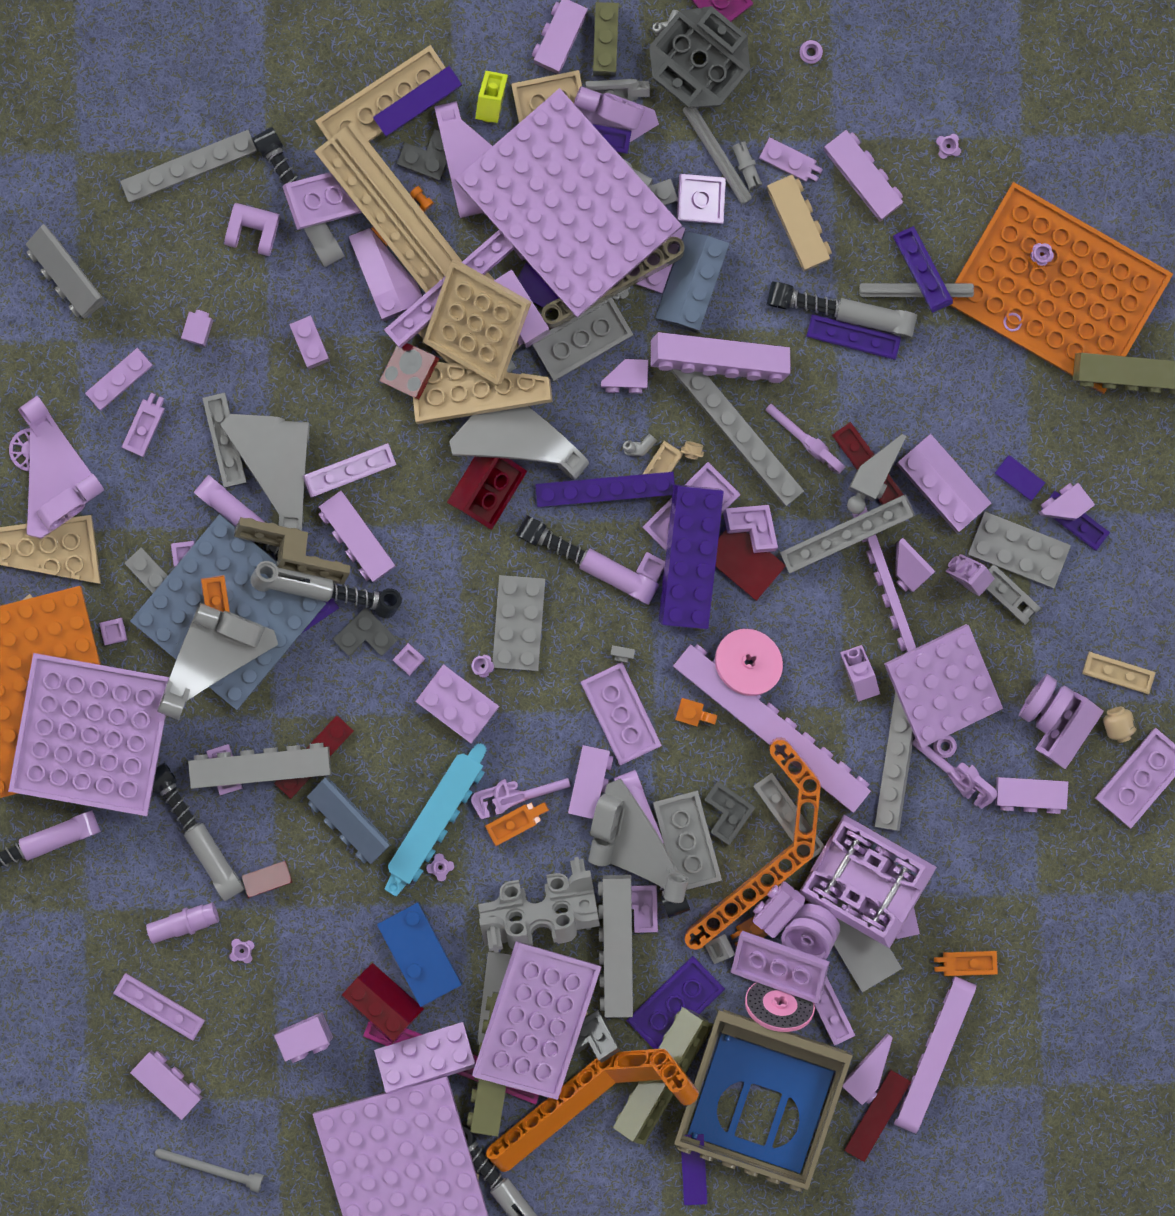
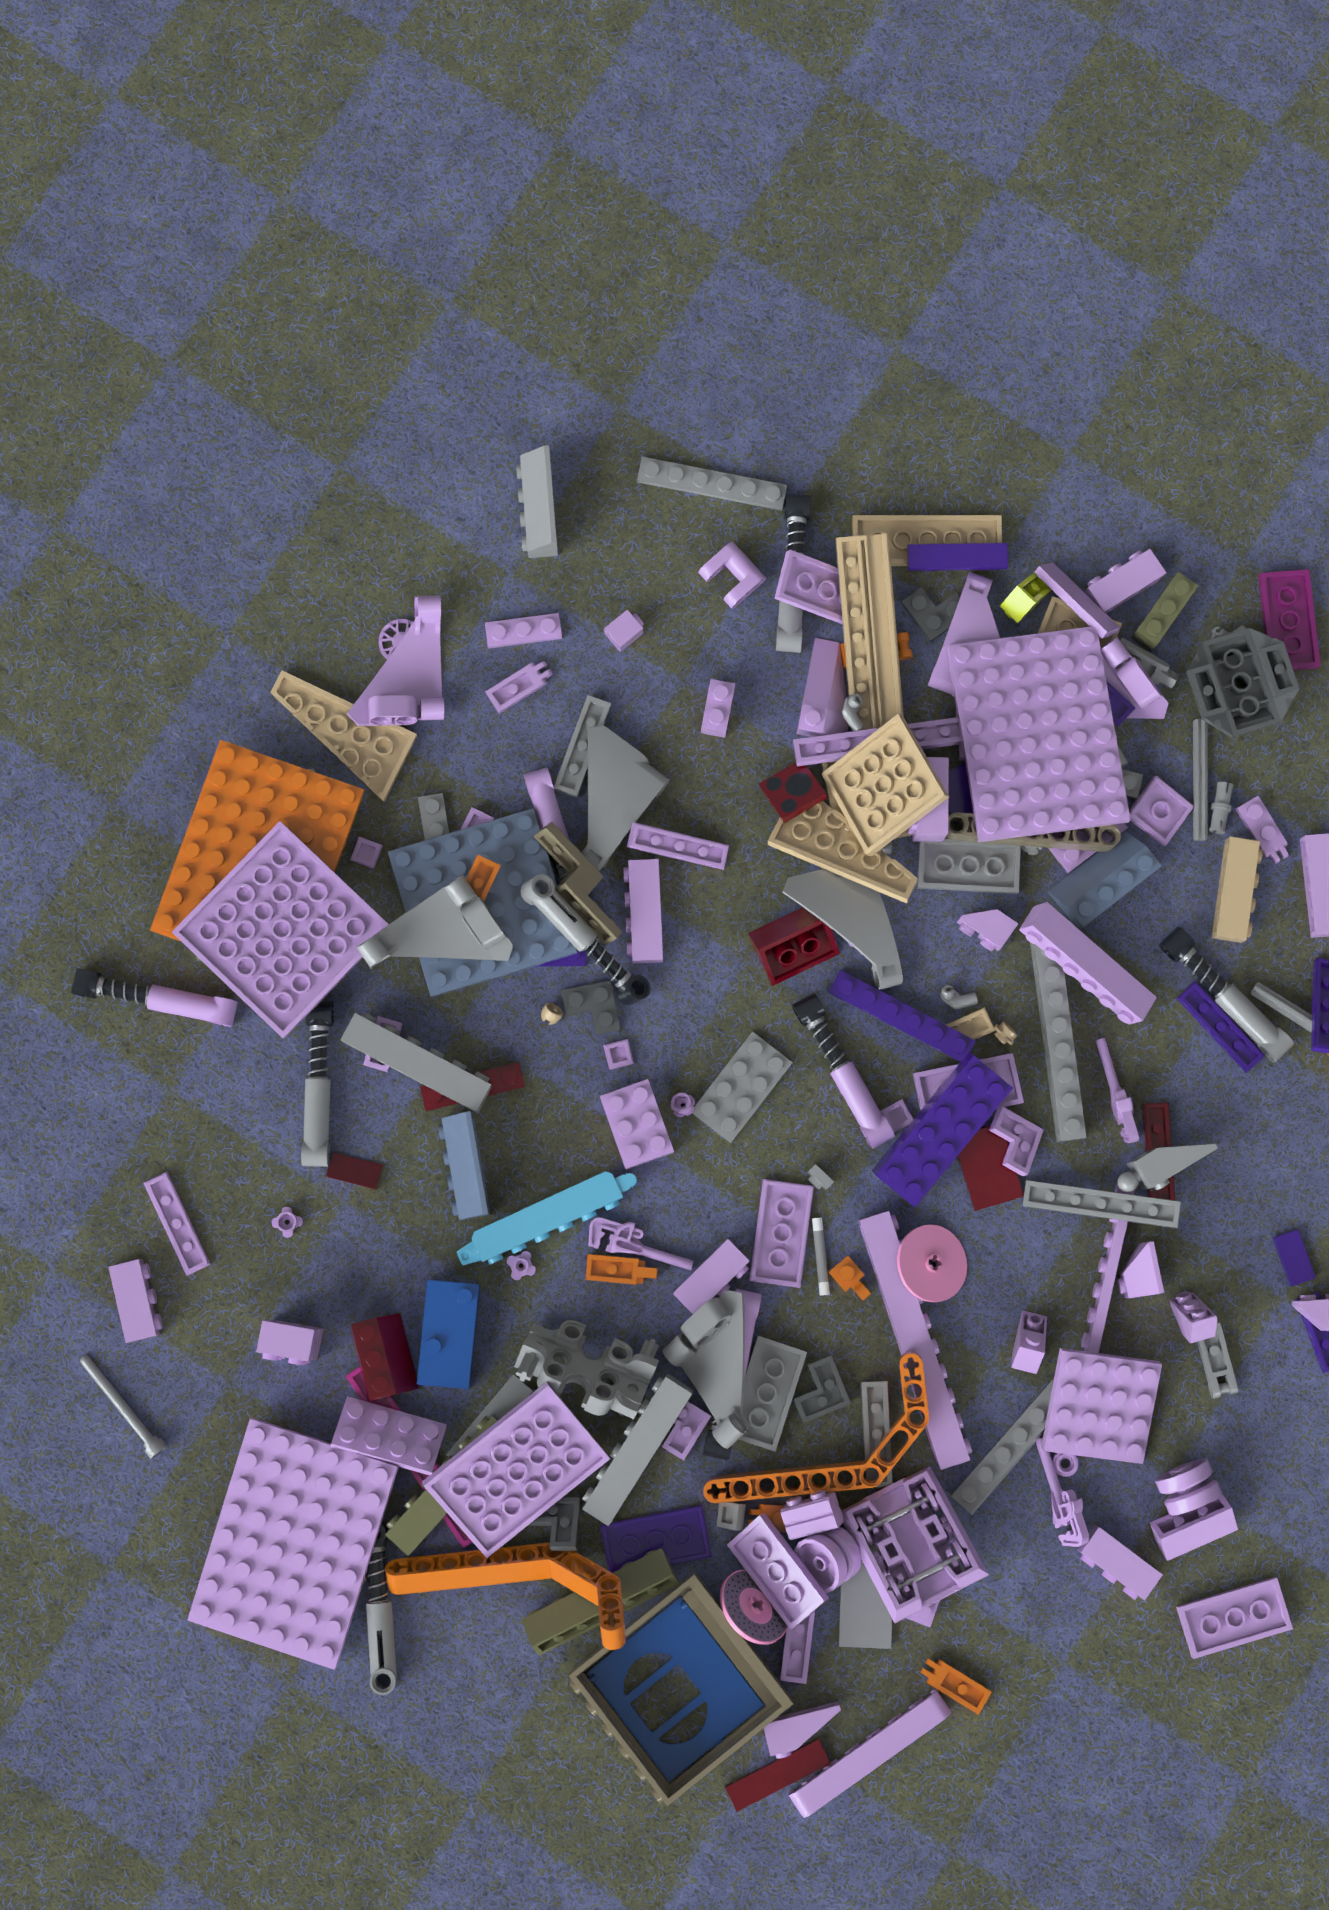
camera: 25 degrees right, 5 degrees down
lavender piece [146,902,219,944] -> none
dark purple tile [681,1134,707,1205] -> none
lavender slope [896,434,991,533] -> none
light grey plate [967,512,1071,589] -> none
tan tile [1082,652,1156,694] -> none
tan head [1103,706,1136,743] -> none
none -> tan hinge [541,1003,563,1025]
none -> light grey bar [812,1218,830,1295]
none -> light grey arm [842,693,864,731]
none -> lavender tile [1035,562,1120,638]

